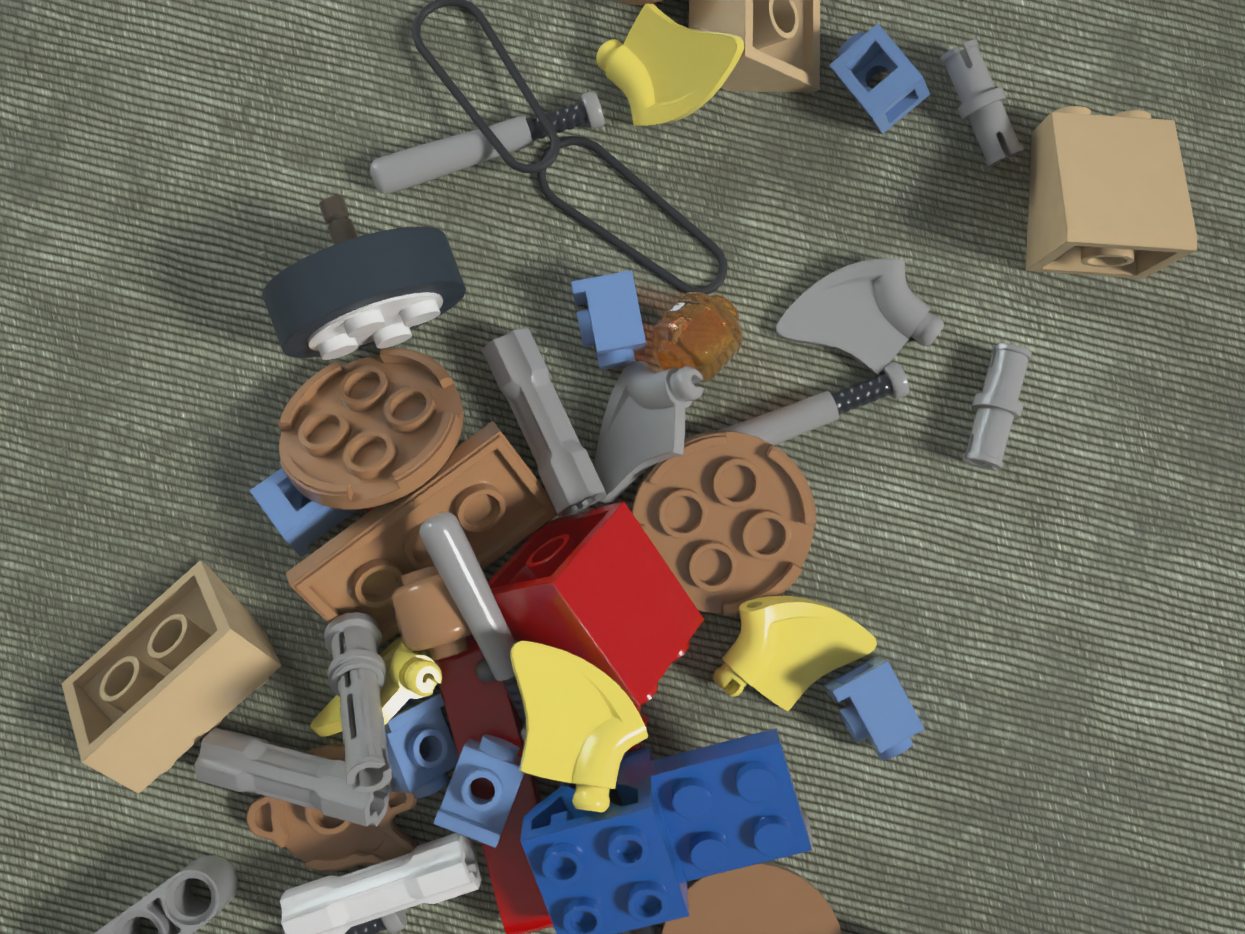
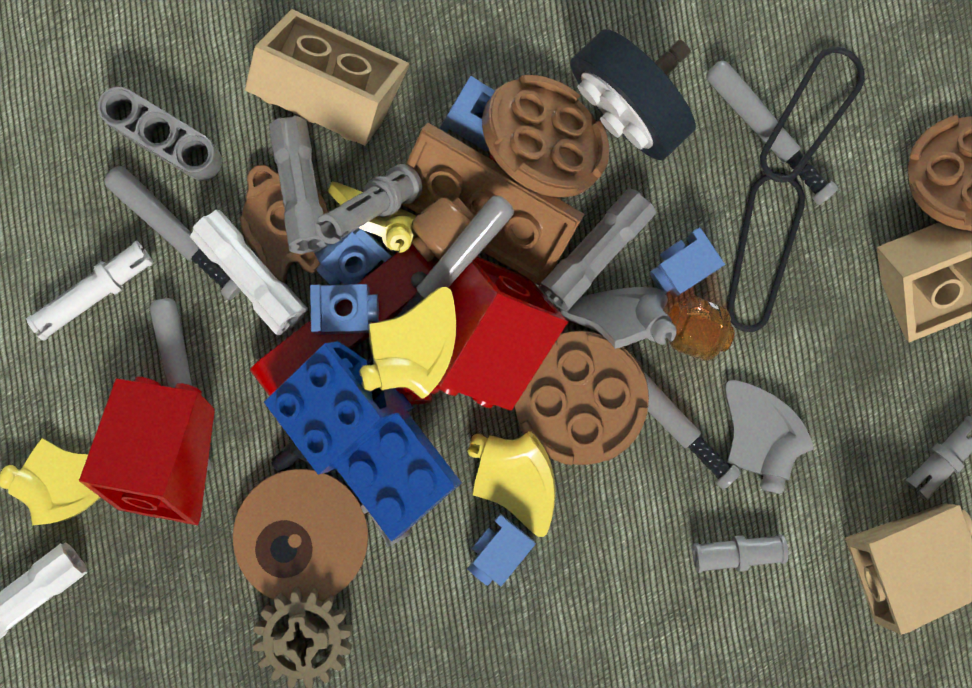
camera: 70 degrees right, 0 degrees up
light yellow arm [596,4,744,126] -> none
medium blue brick [829,23,930,134] -> none

